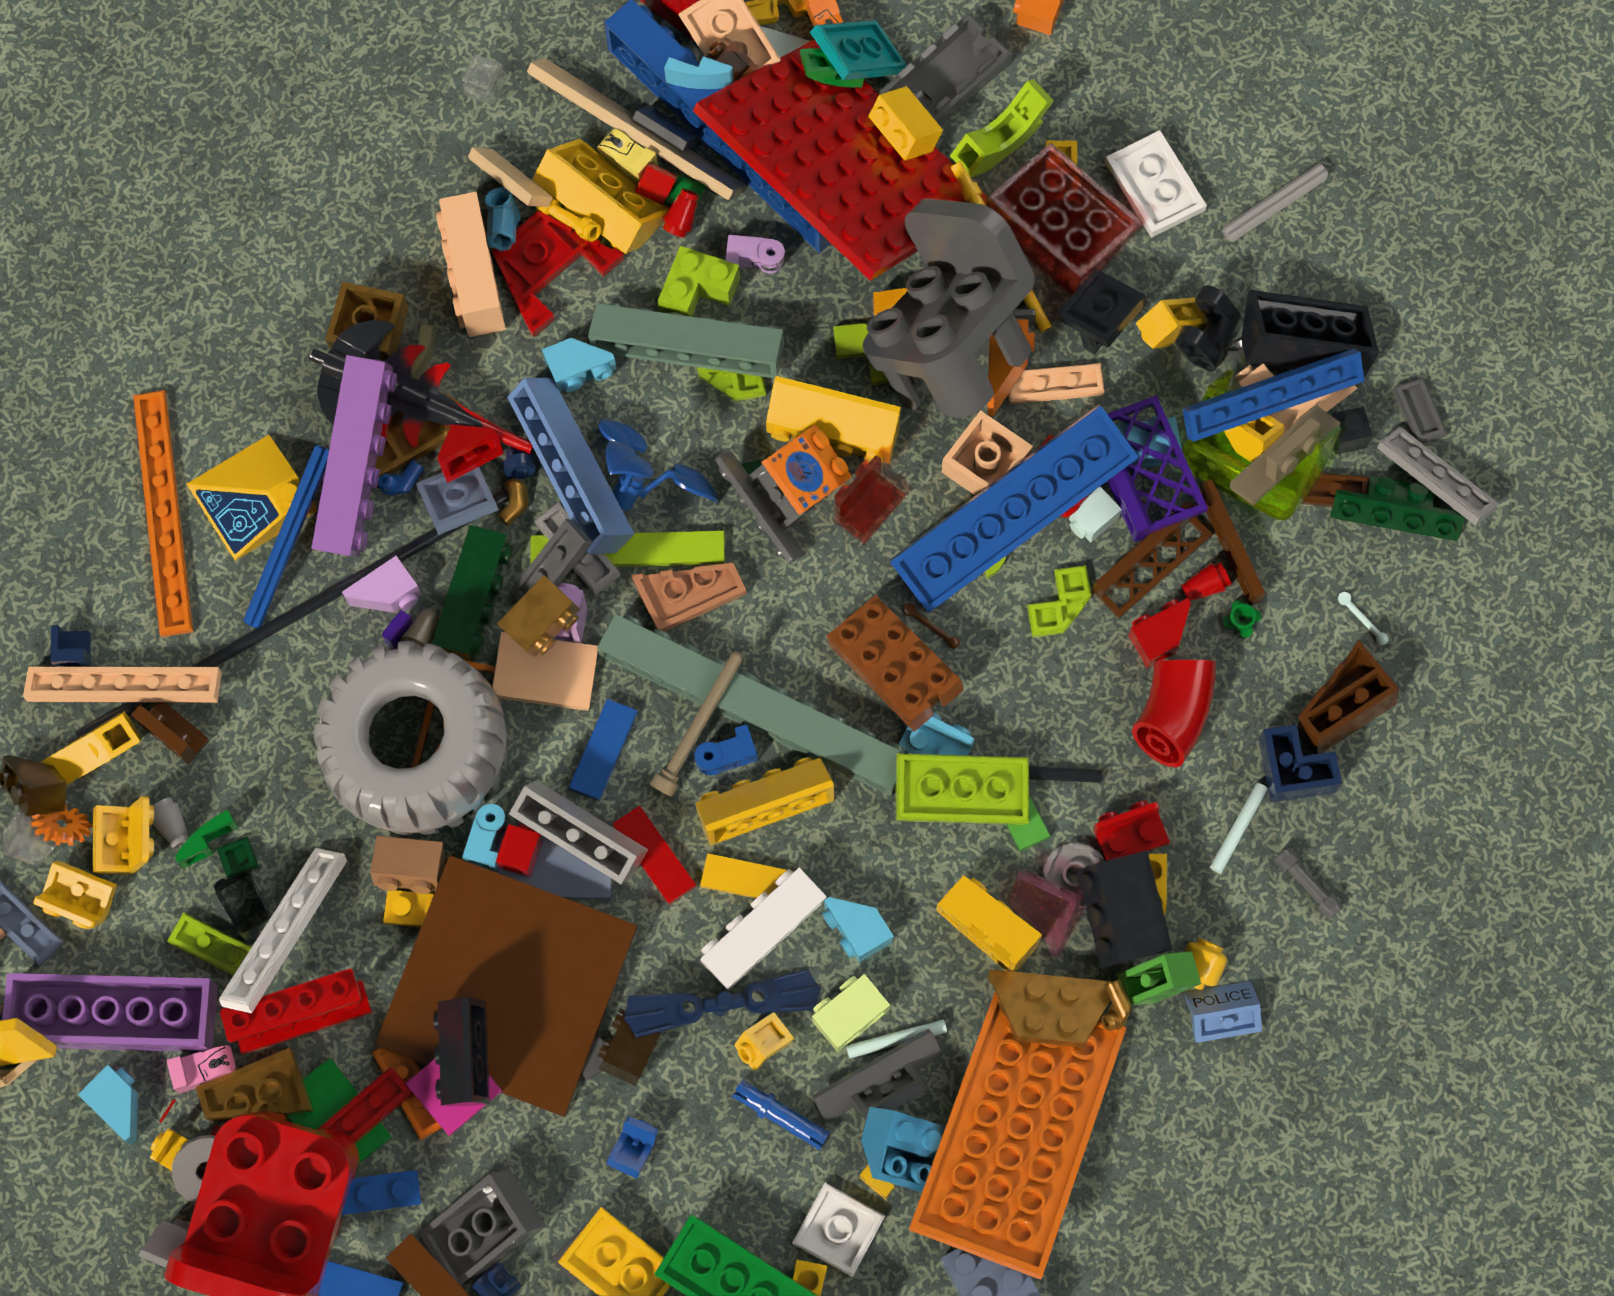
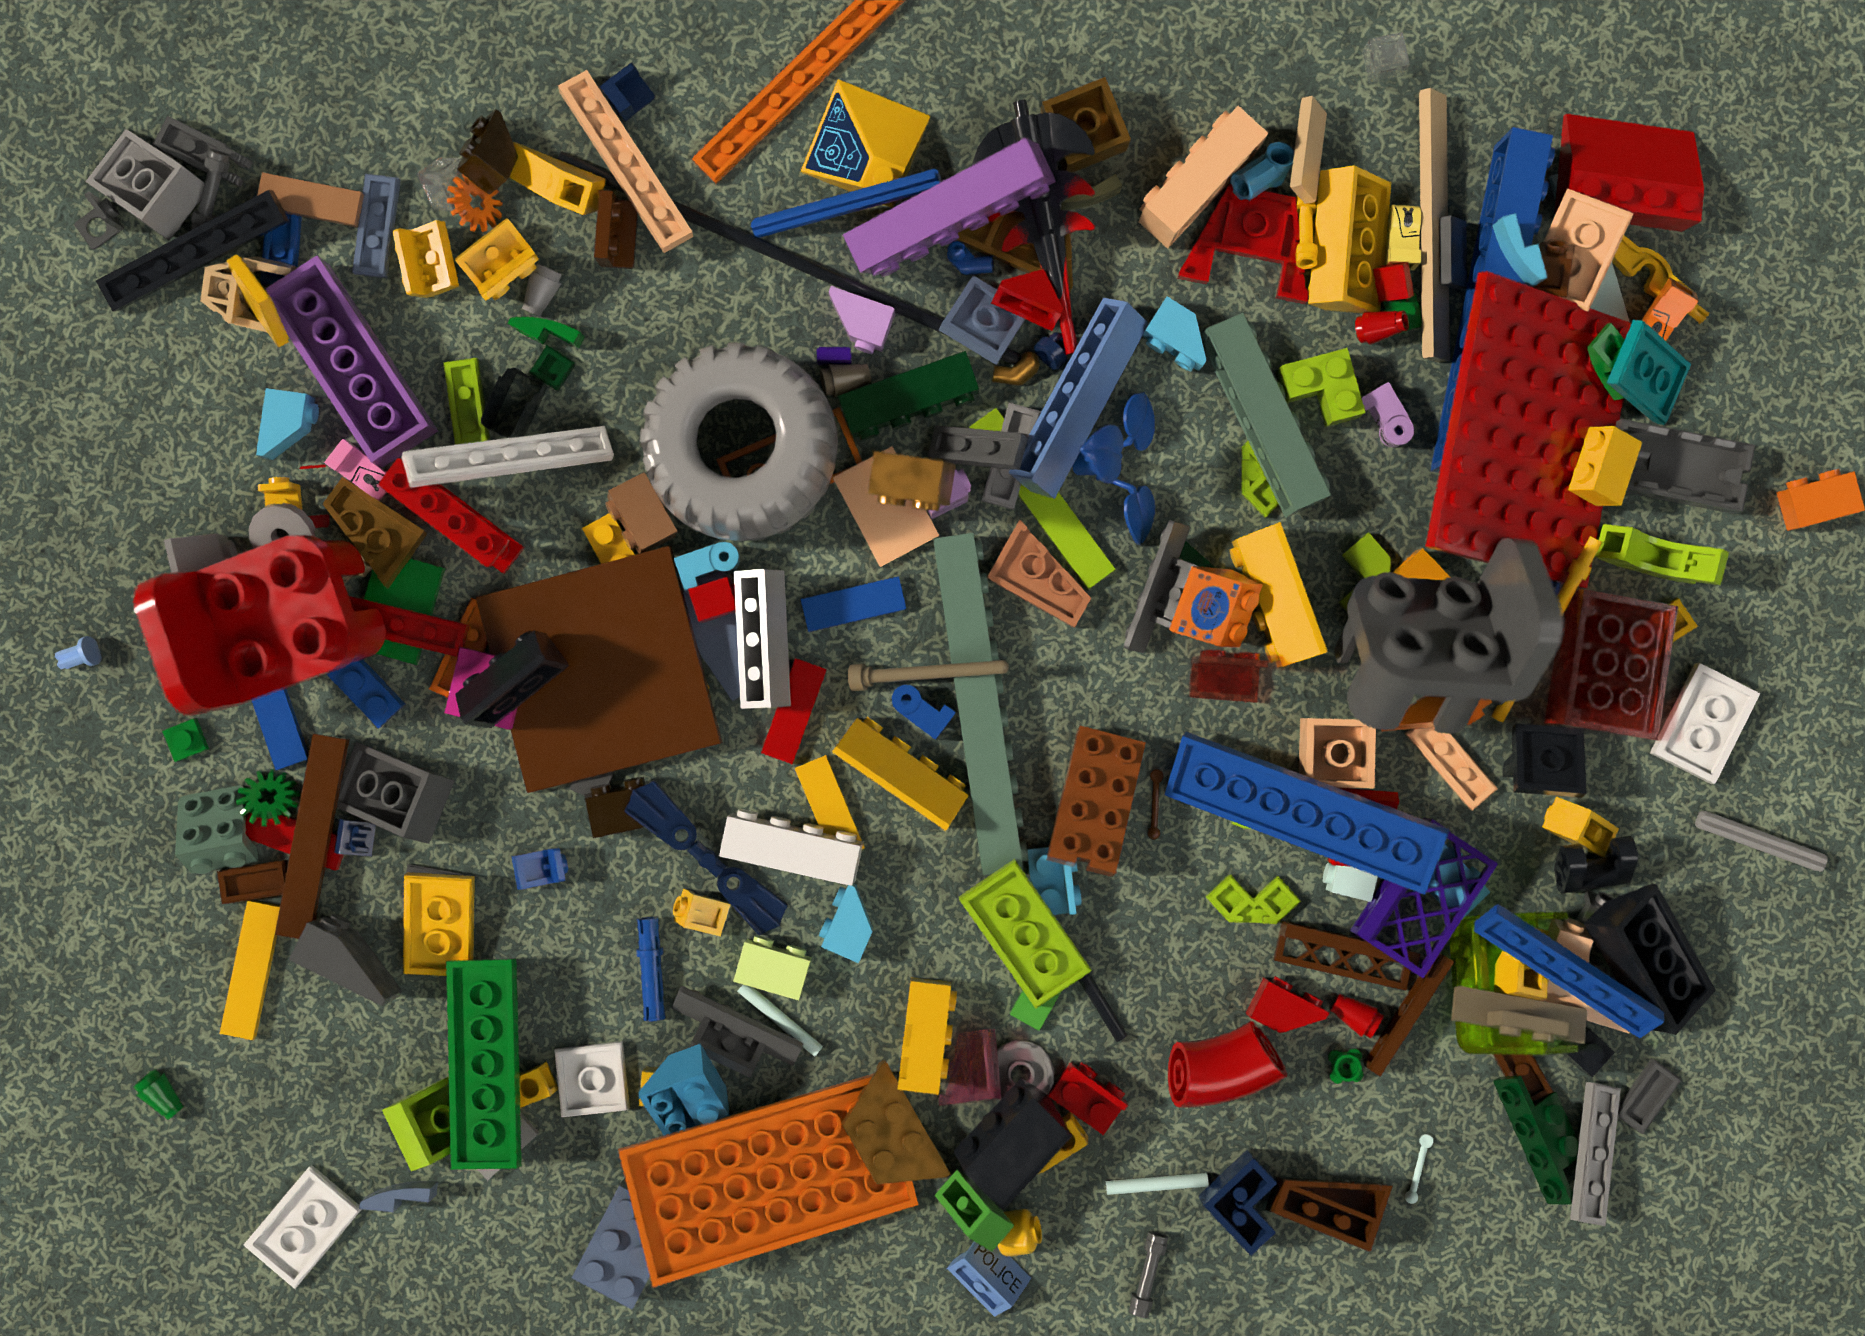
camera: 55 degrees right, 15 degrees up
pearl gold arm [1101,979,1132,1031] -> none

